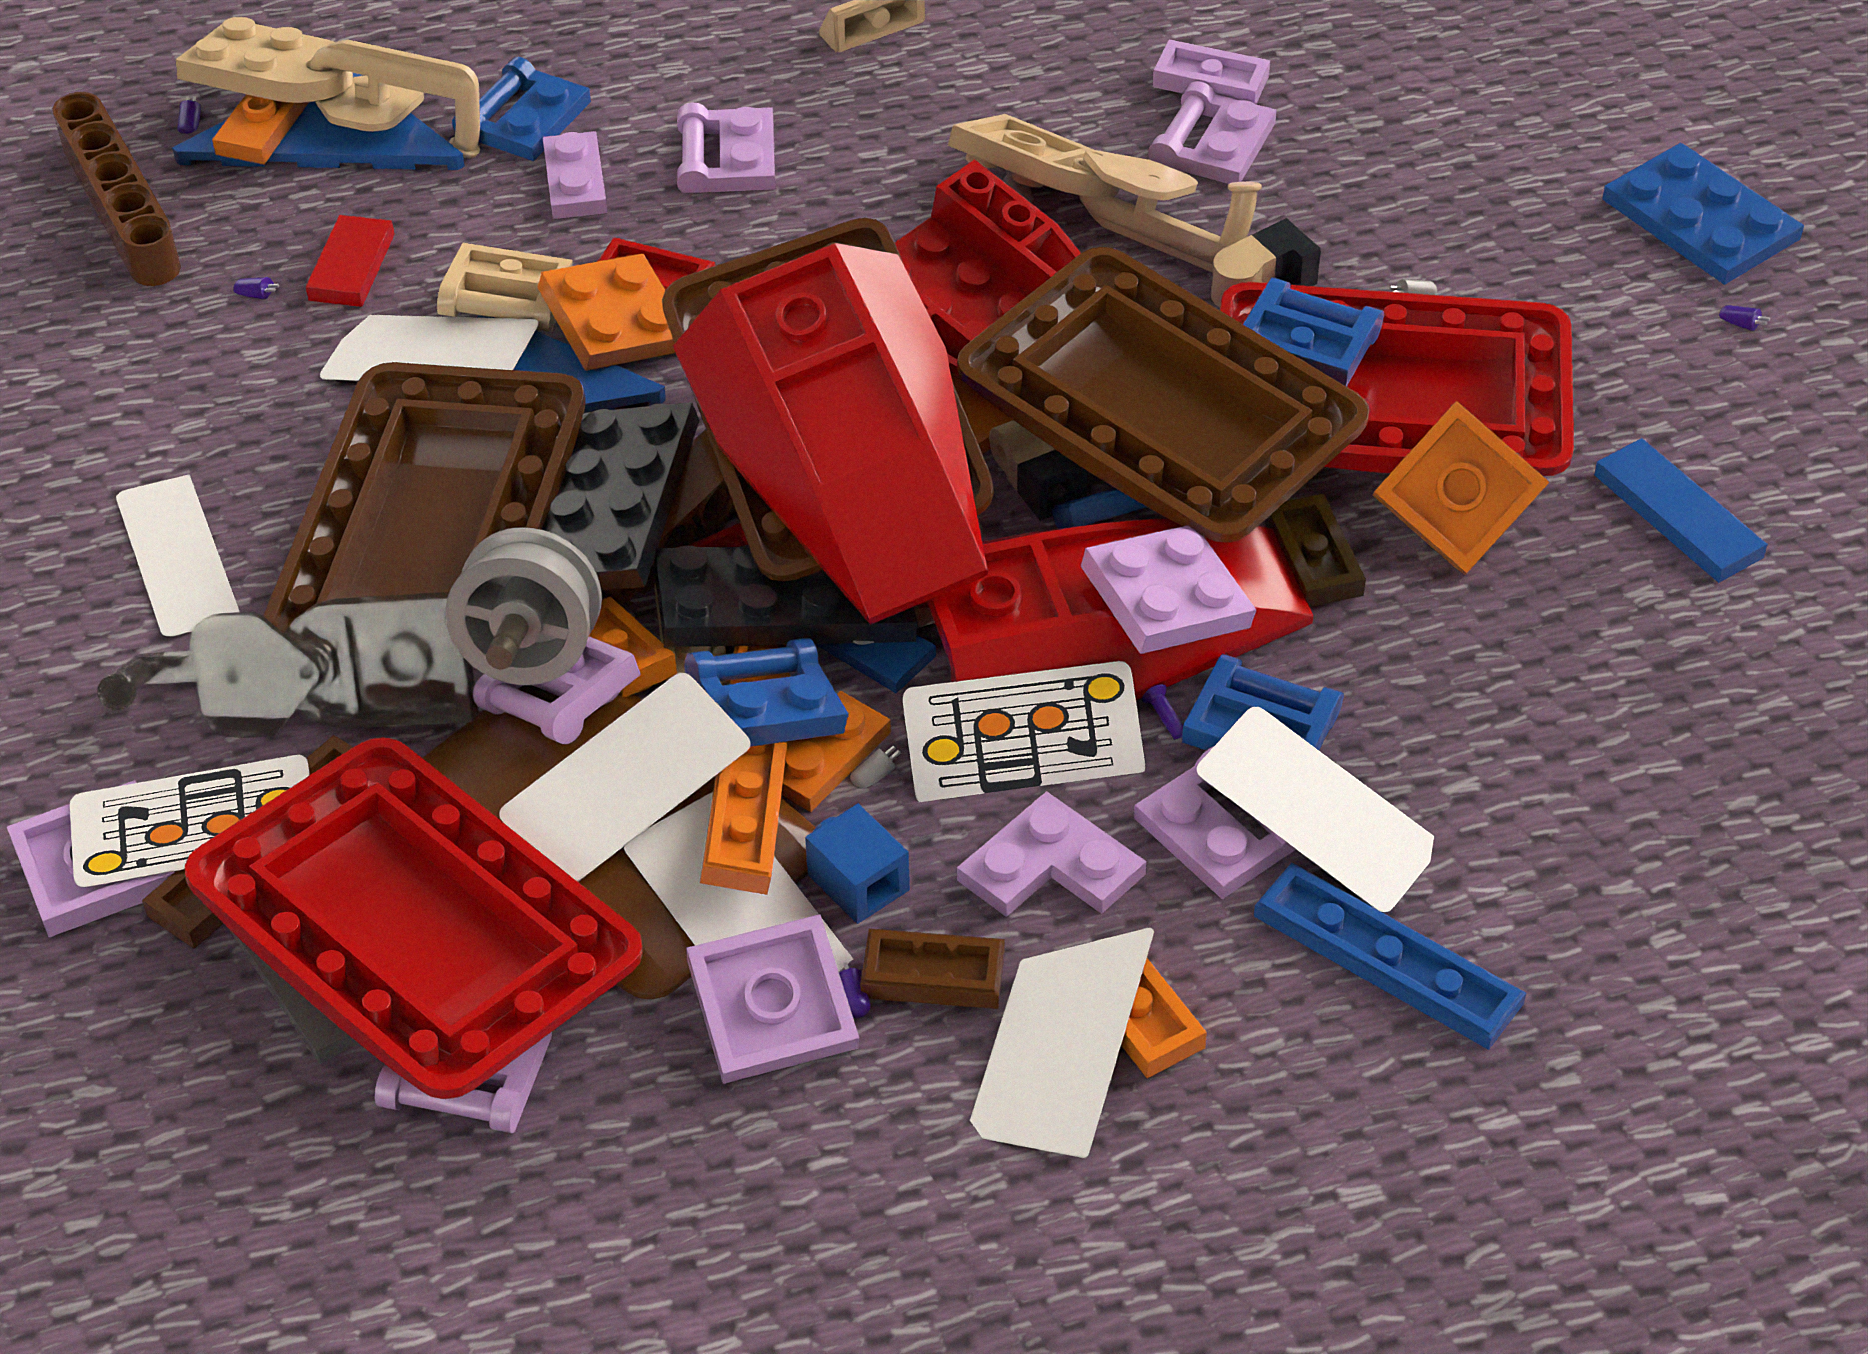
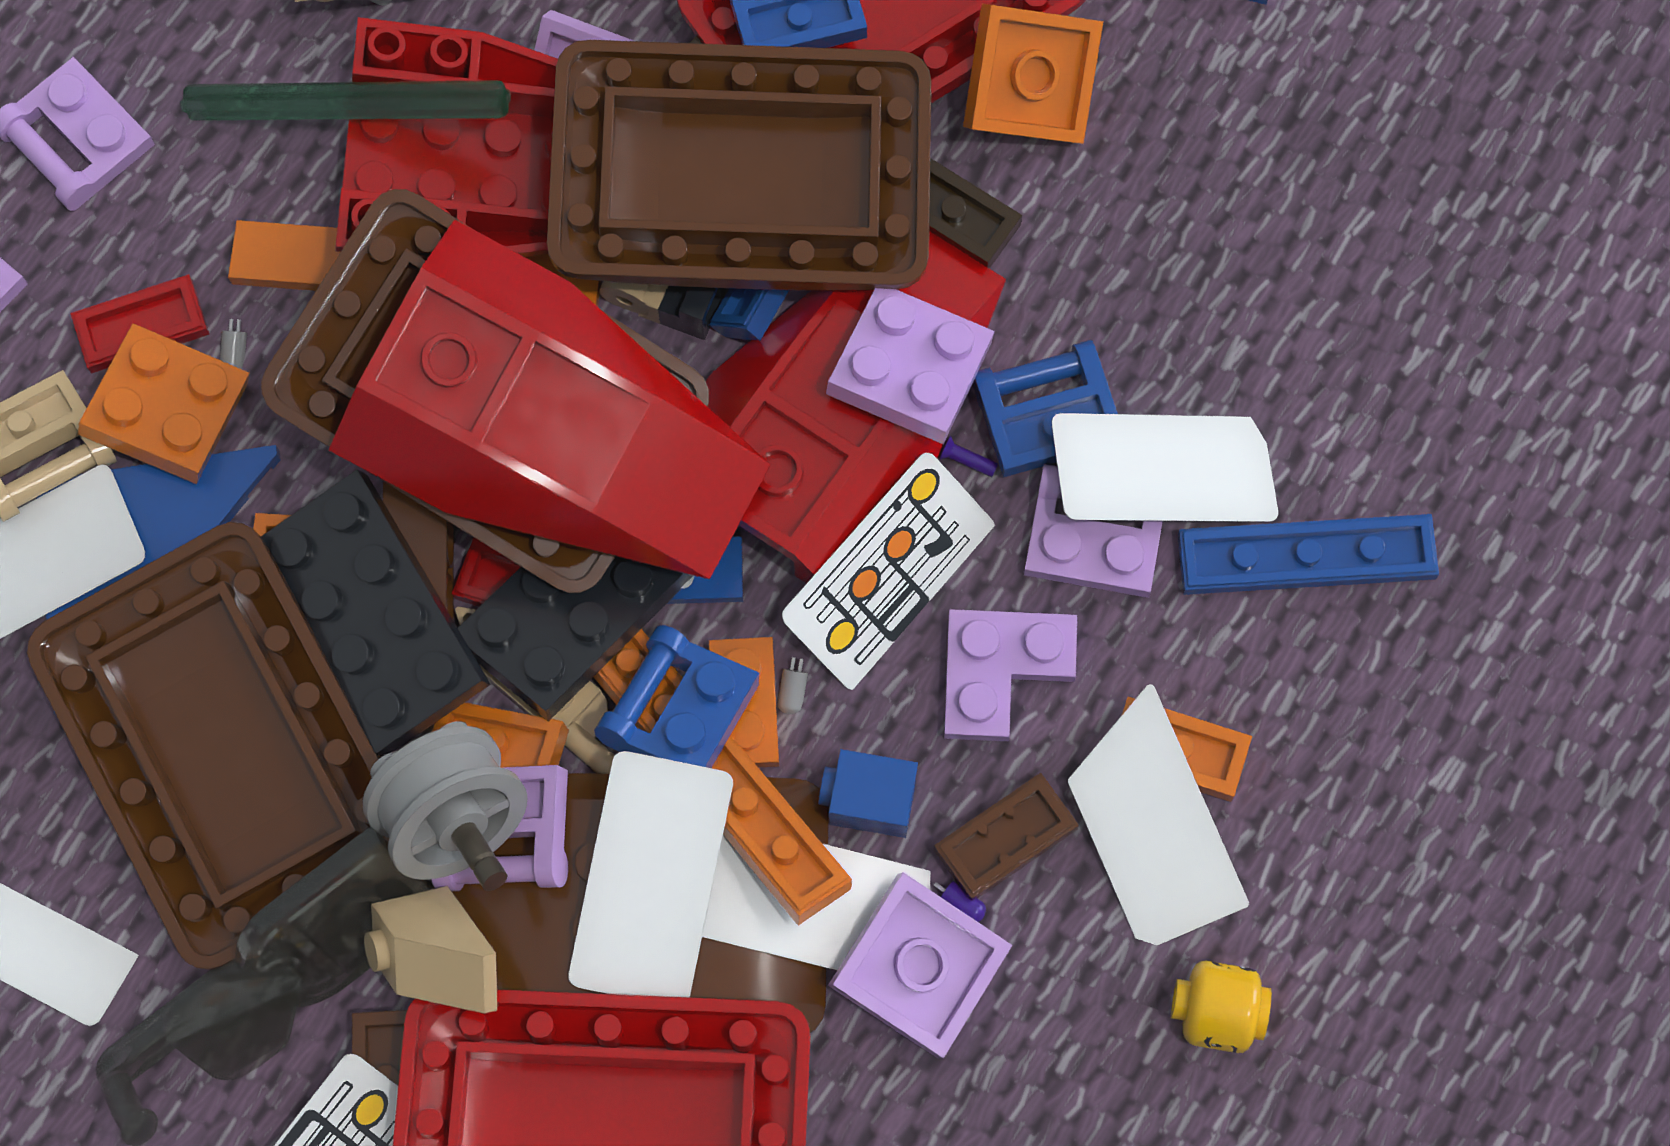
camera: 40 degrees left, 25 degrees up
none -> clear green axle [180,80,511,120]
none -> tan slope [364,886,497,1014]
none -> yellow head [1171,961,1272,1053]

